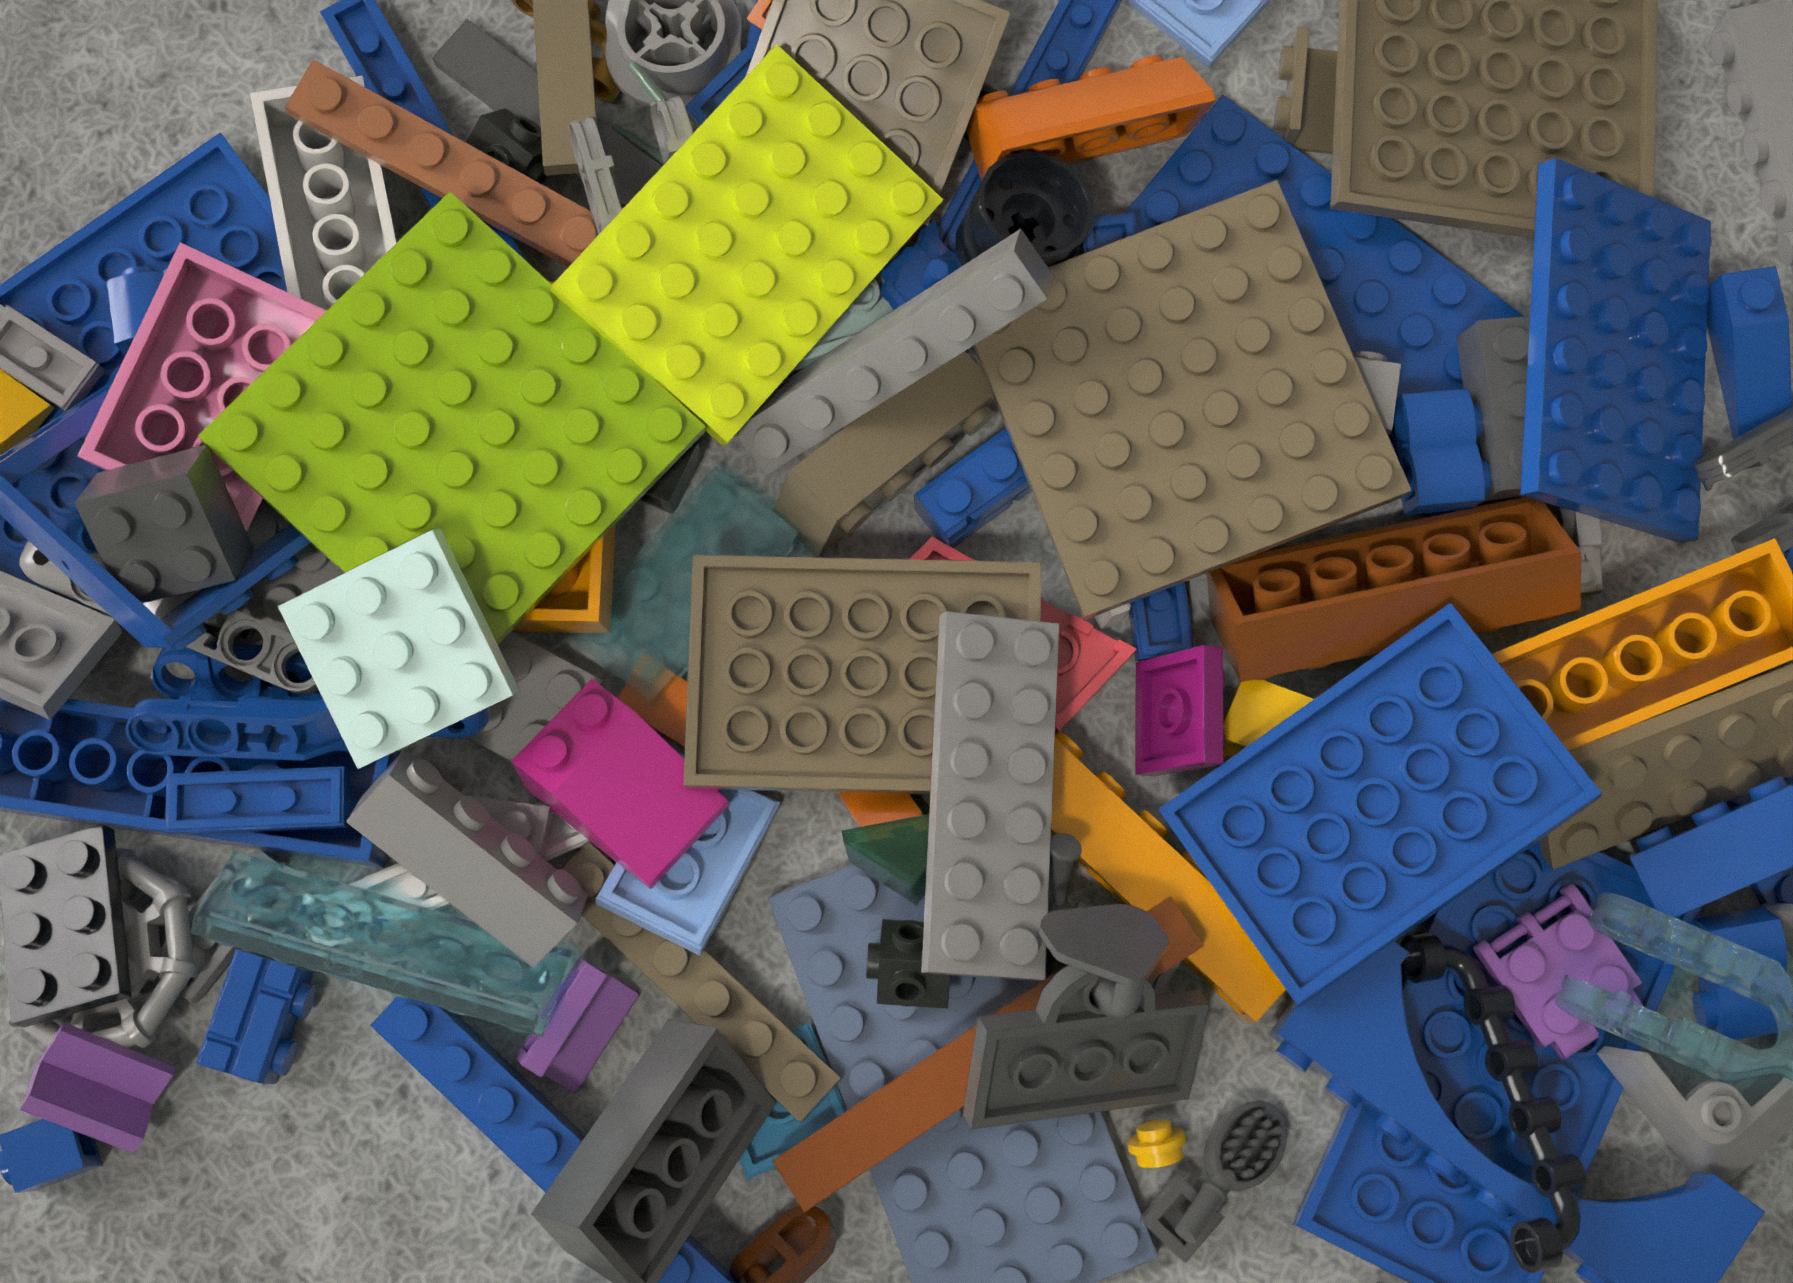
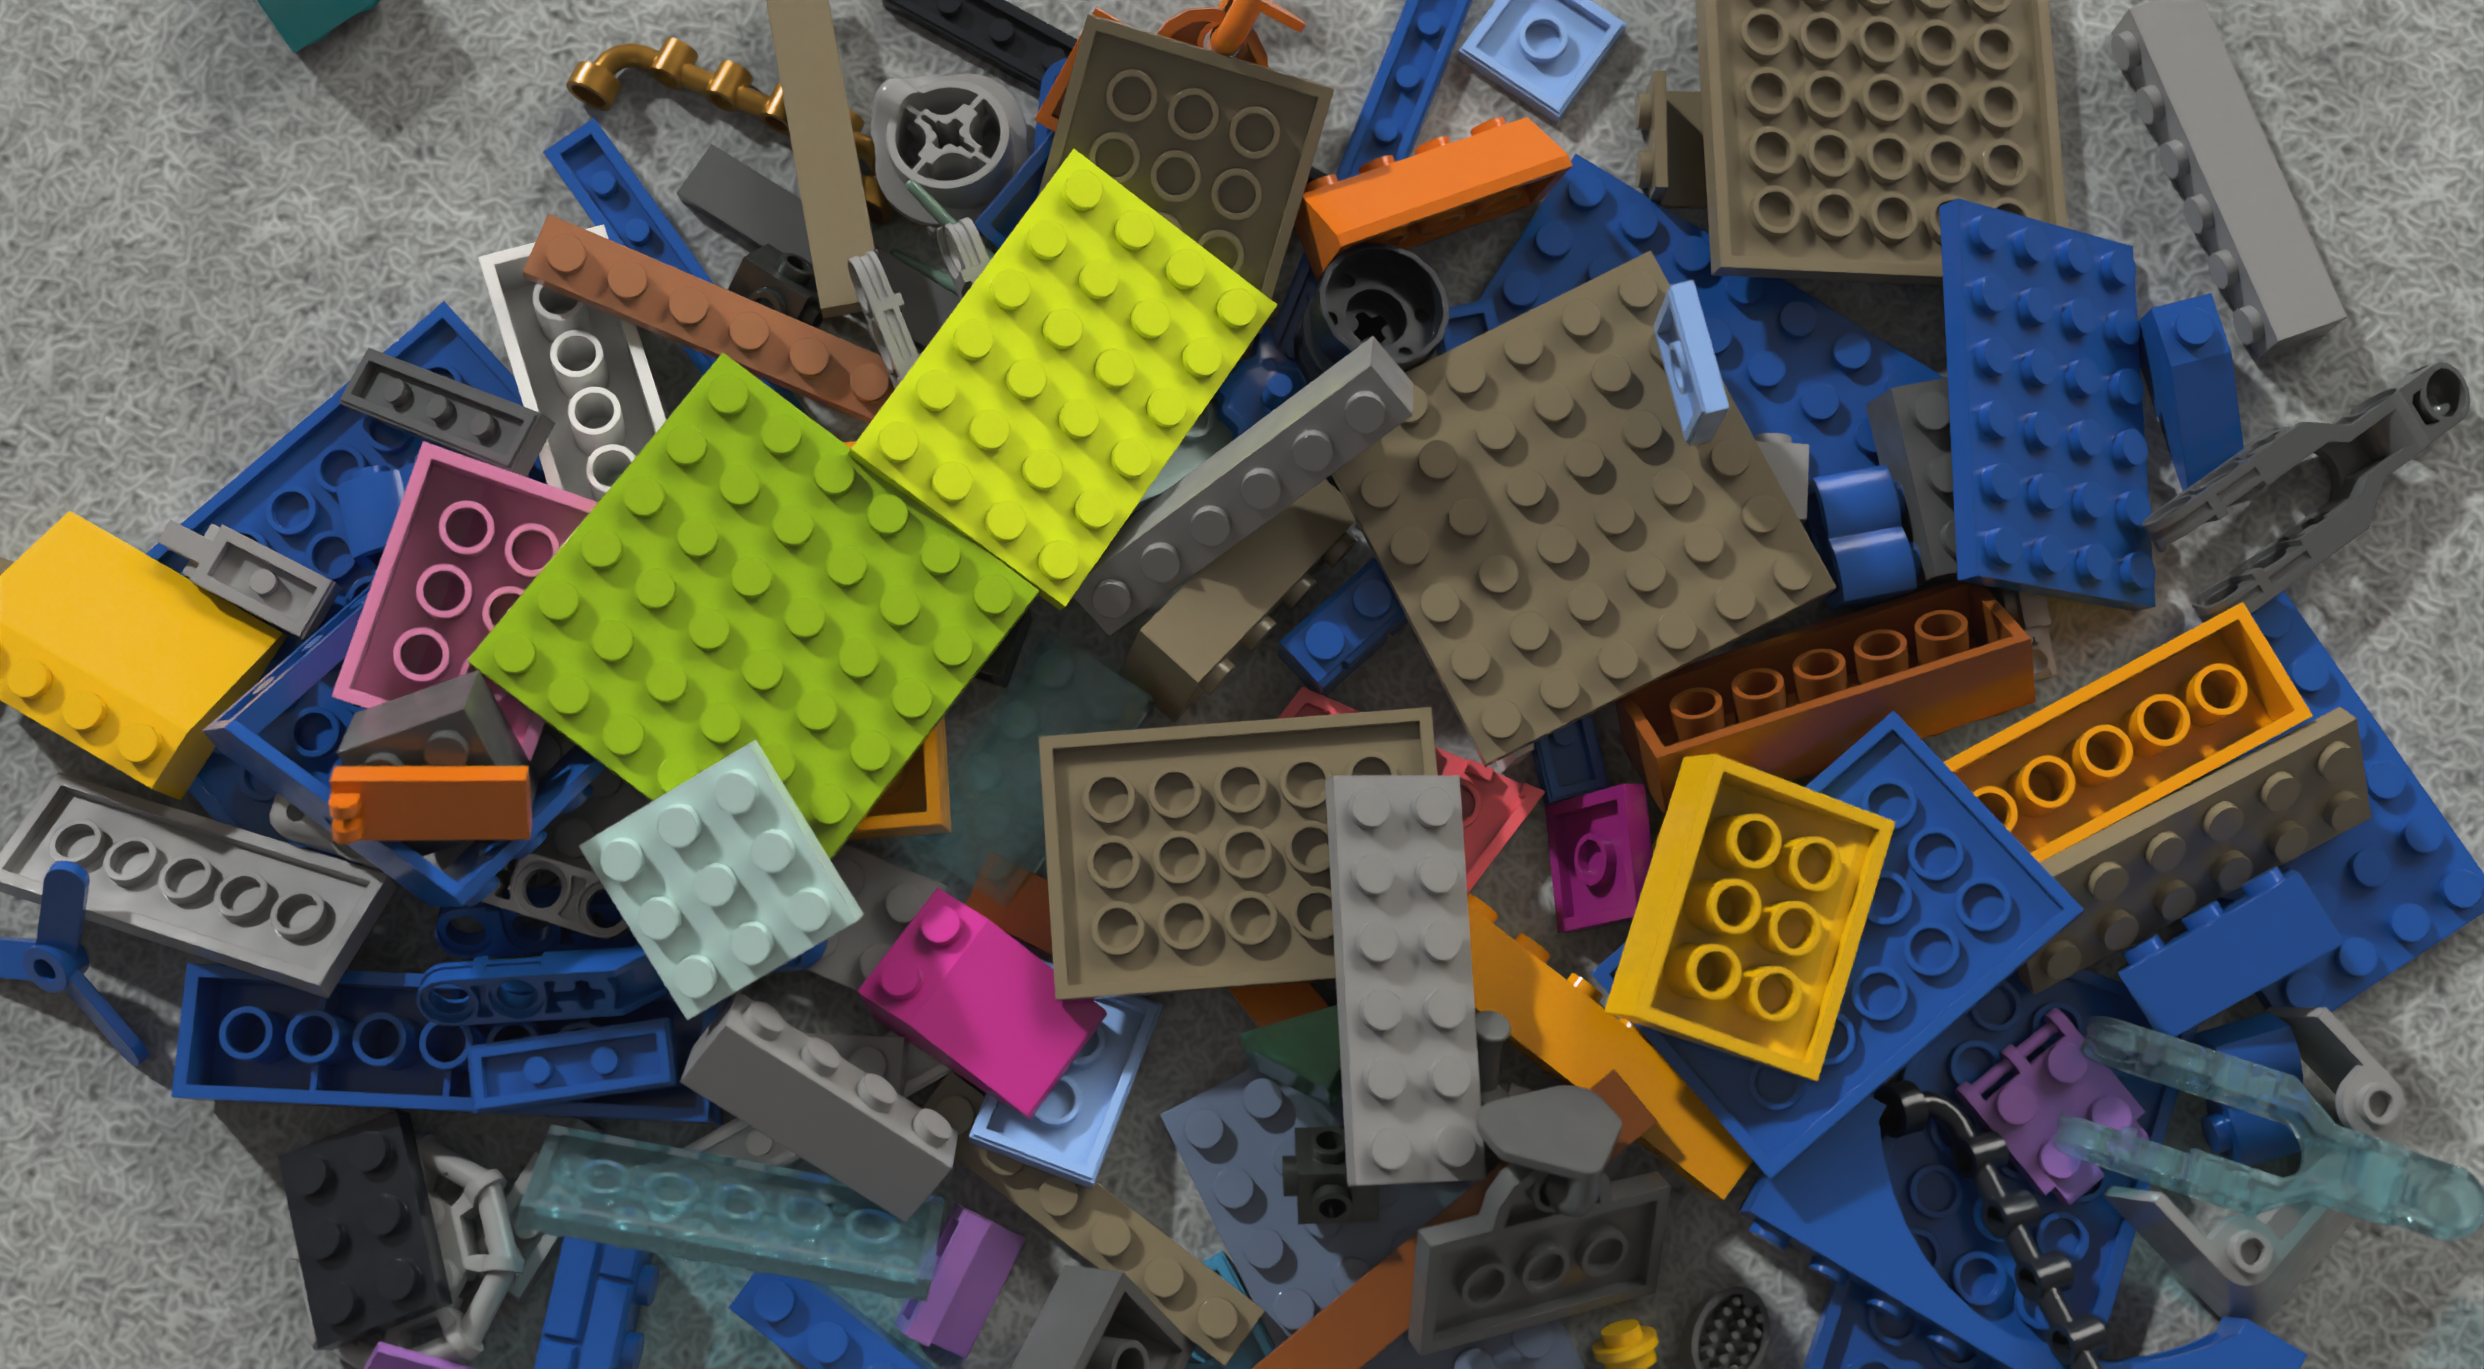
camera: 10 degrees left, 0 degrees up
none -> orange hinge [329,766,533,844]
none -> dark grey tile [339,348,555,477]
none -> yellow slope [1604,754,1896,1081]
none -> light blue tile [1653,280,1730,447]

